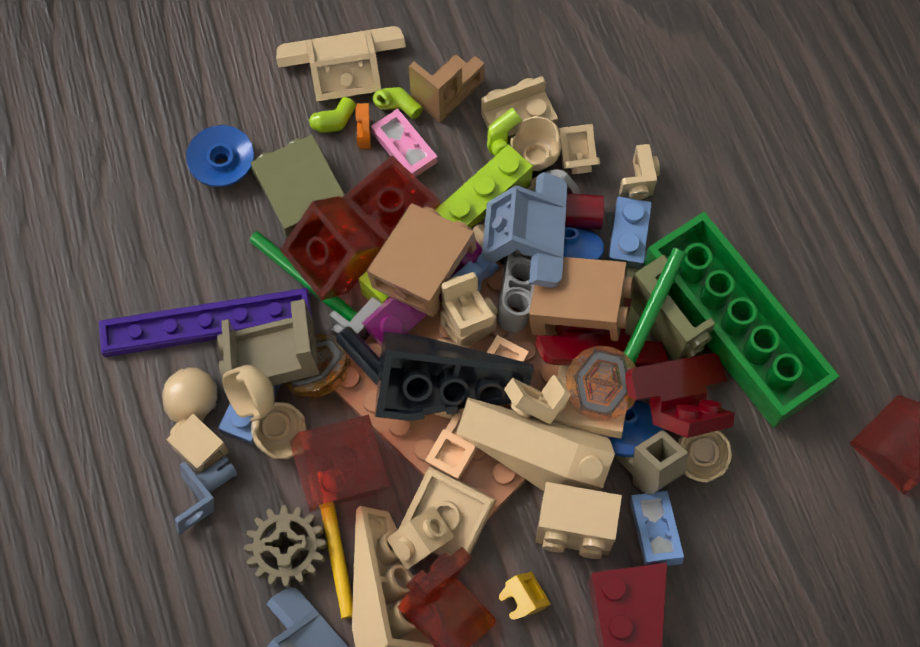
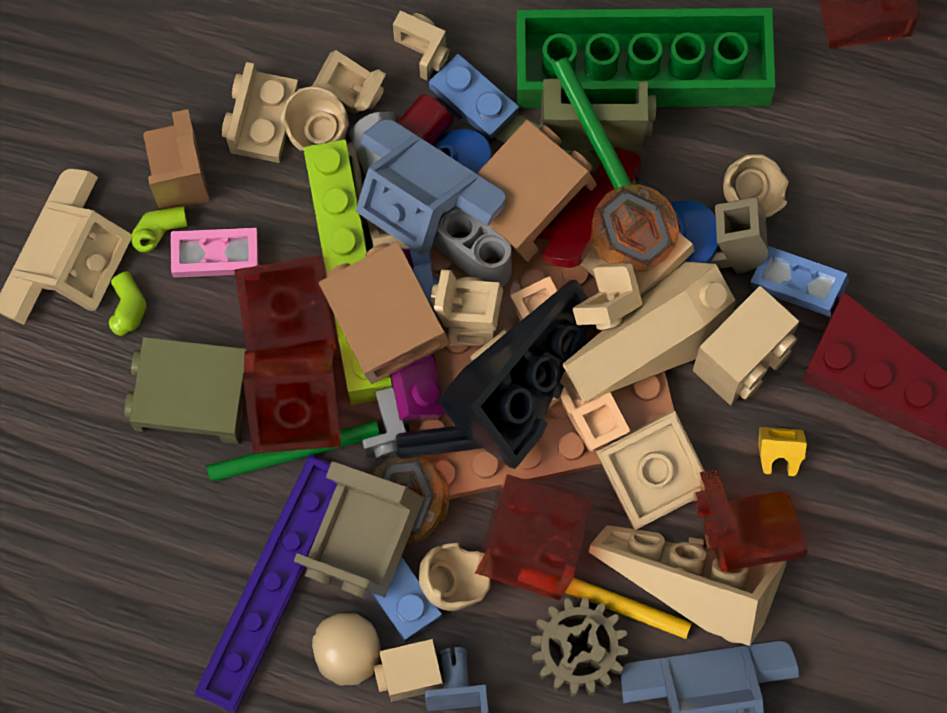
camera: 55 degrees left, 5 degrees up
blue dish [186,125,254,187] -> none
tan hair [222,365,275,422] -> none
orange tile [356,103,371,149] -> none
tan bracket [386,507,453,570] -> none
lime arm [487,107,522,156] -> none
dark red plate [625,353,735,438] -> none

